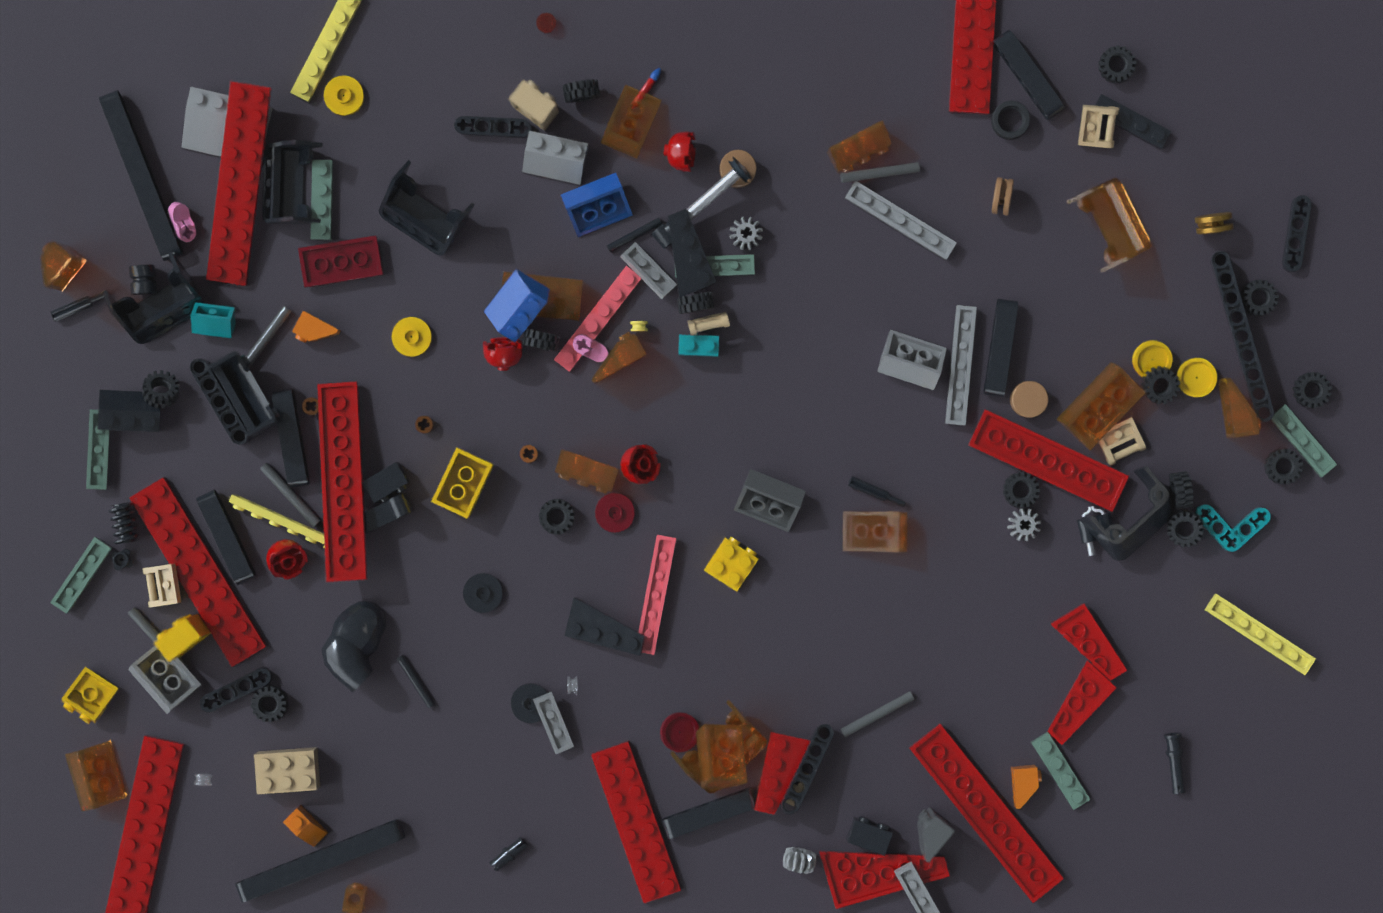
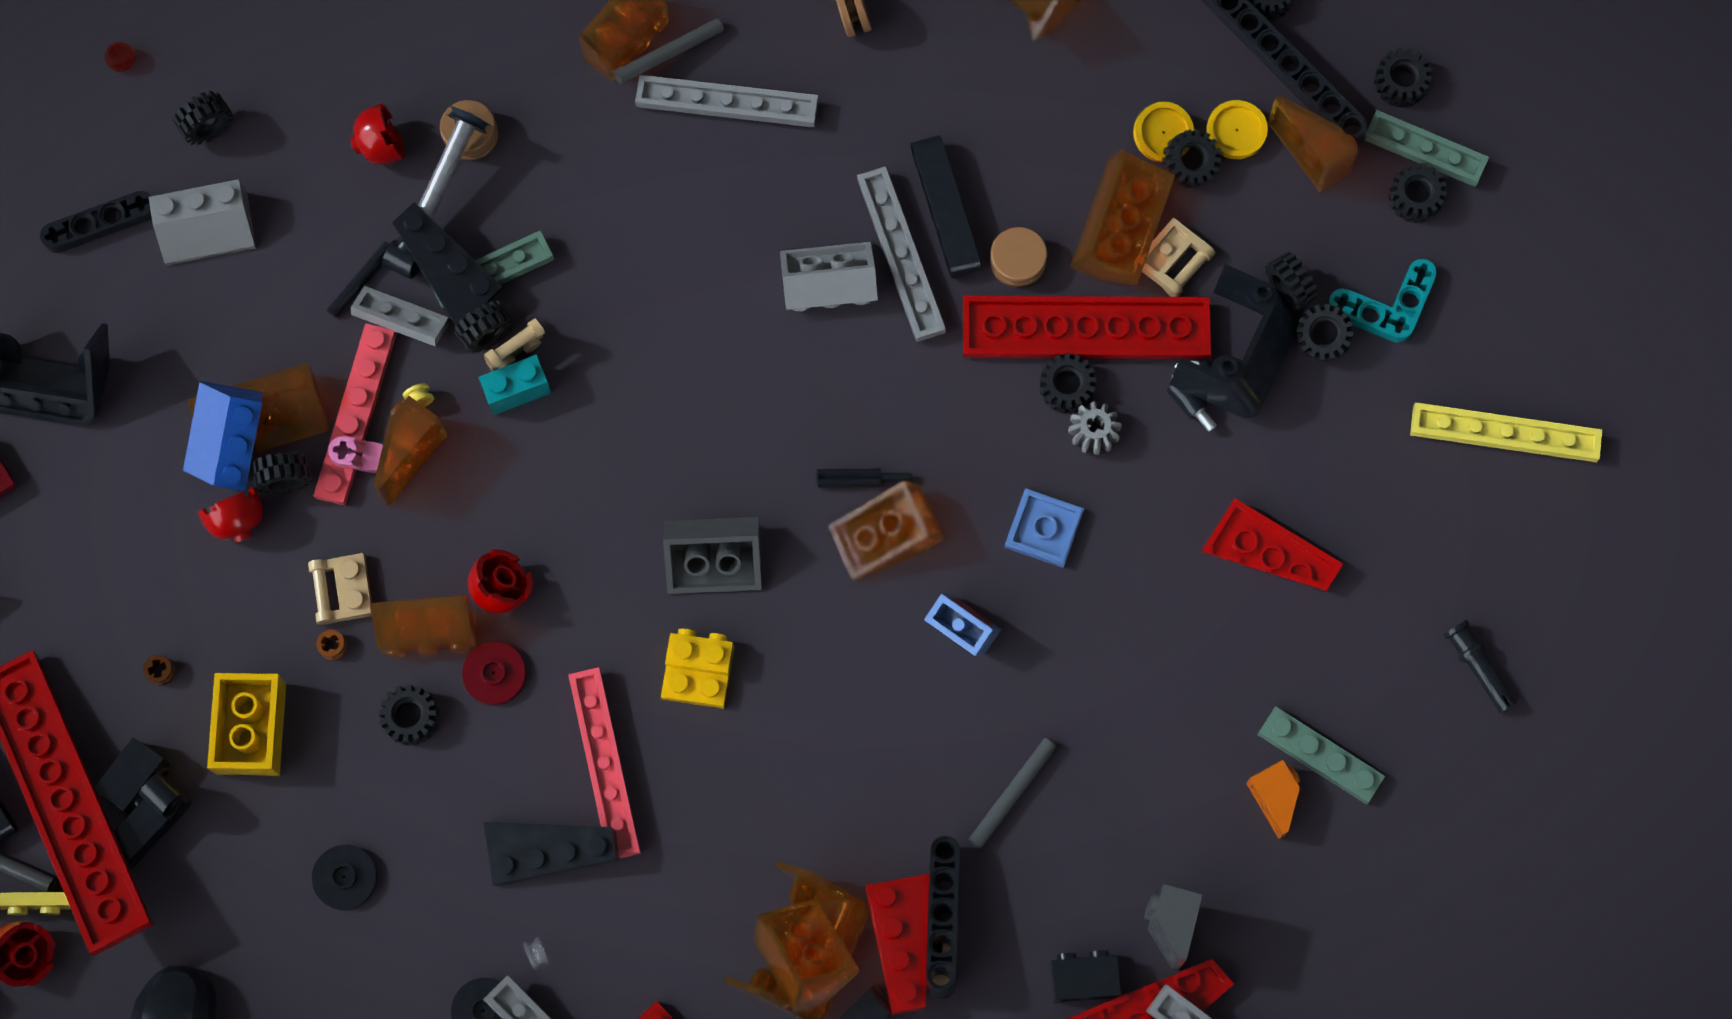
camera: 20 degrees left, 15 degrees down
yellow piece [392,317,432,357] -> none
tan brick [509,80,559,131] -> none
blue slope [561,173,633,237] -> none
clear orange slope [601,84,662,159] -> none
piece [631,68,661,109] -> none
dark red piece [660,712,699,752] -> none
light grey gear [730,217,763,250] -> none
red plate [909,723,1064,903] -> none
red wing [1047,660,1116,745] -> none
none -> tan plate [308,553,374,625]
none -> medium blue brick [924,593,1001,656]
none -> medium blue tile [1004,488,1084,568]

